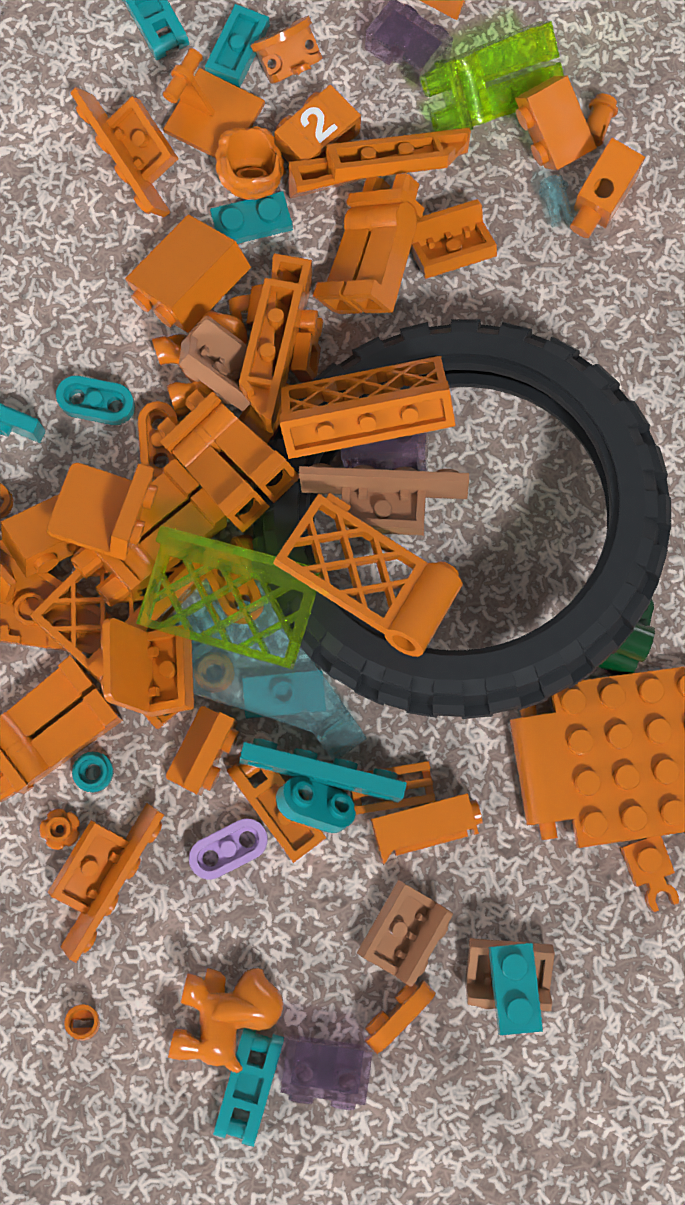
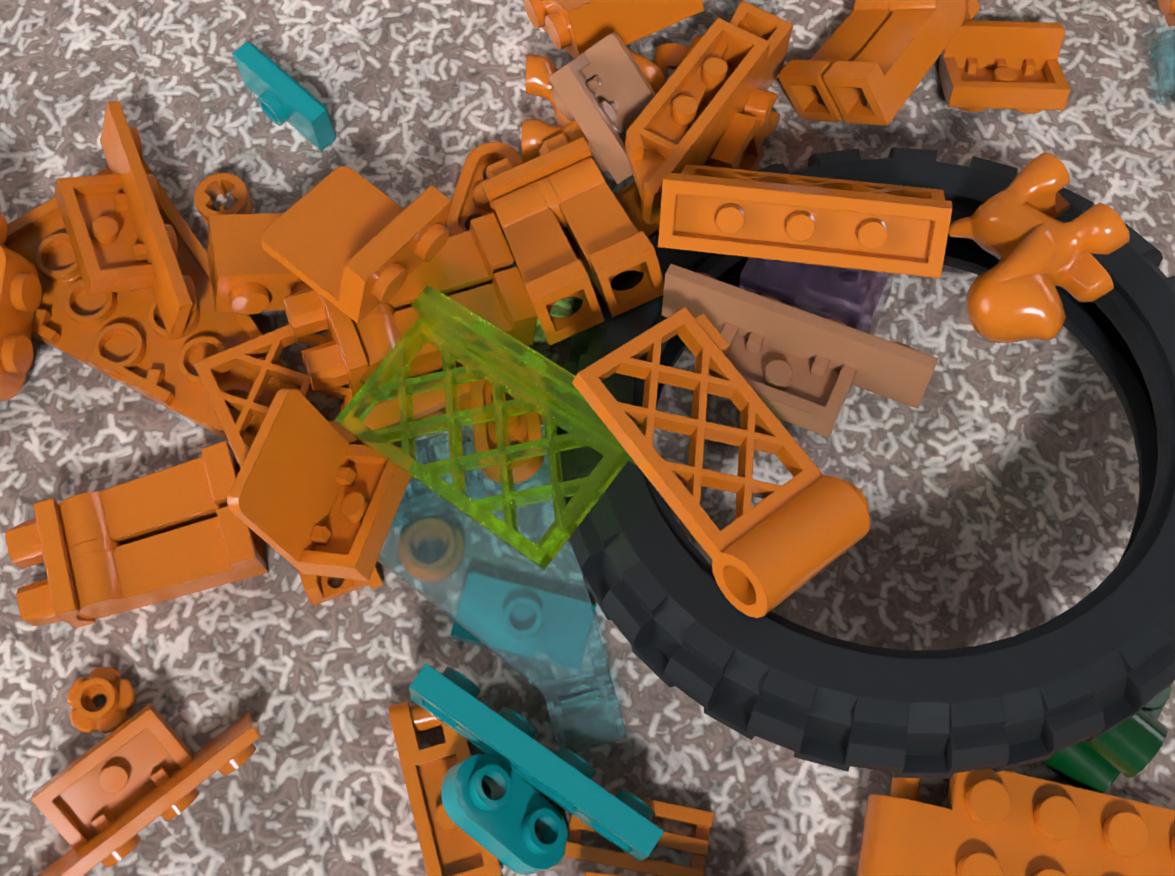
camera: 25 degrees right, 10 degrees down
teal plate [56,376,135,425] -> none
teal plate [72,751,114,793] -> none
orange bracket [166,706,240,796] -> none
lavender plate [189,819,268,880] -> none
none -> orange animal [948,153,1130,343]

